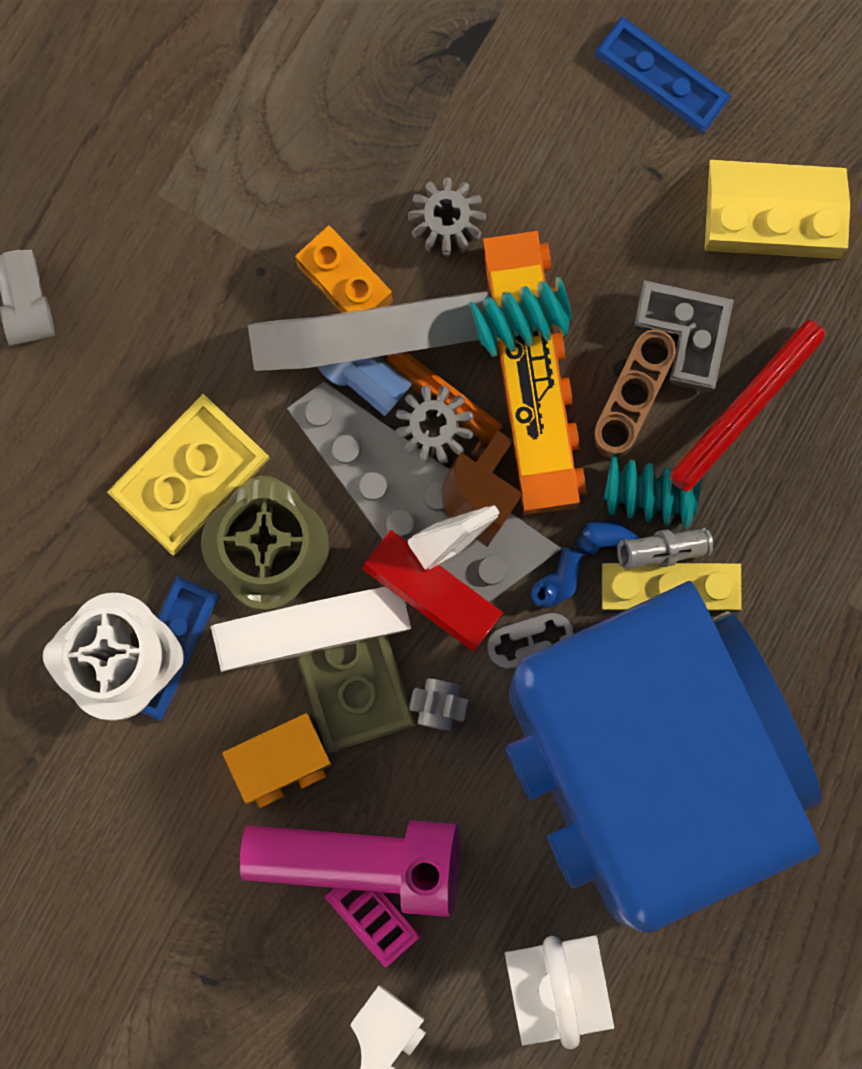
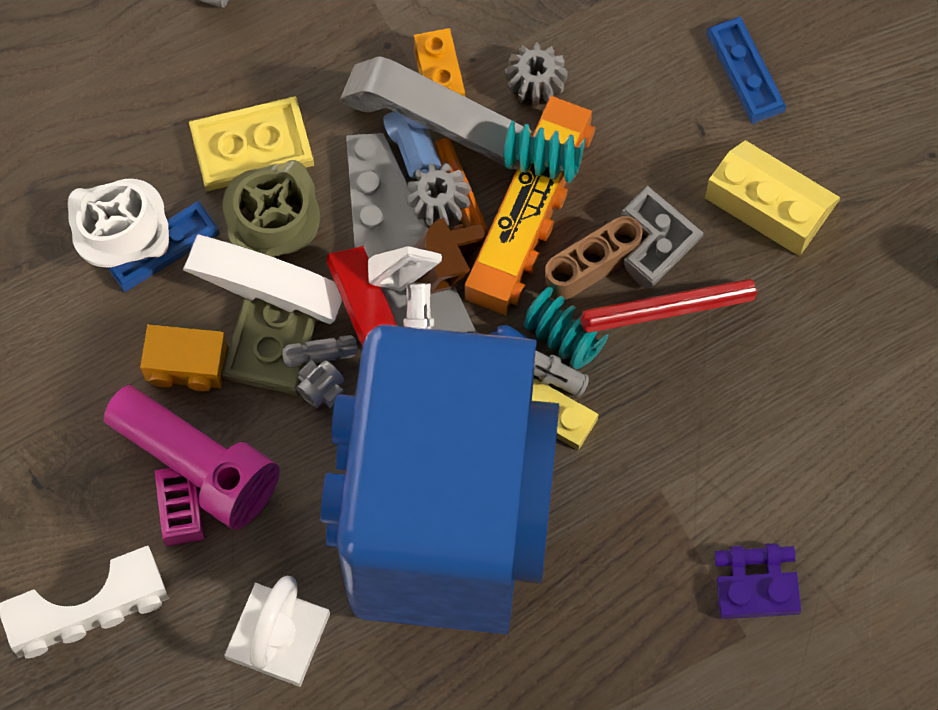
camera: 30 degrees right, 15 degrees down
none -> light grey axle [282,335,358,367]
none -> white pin [403,283,434,329]

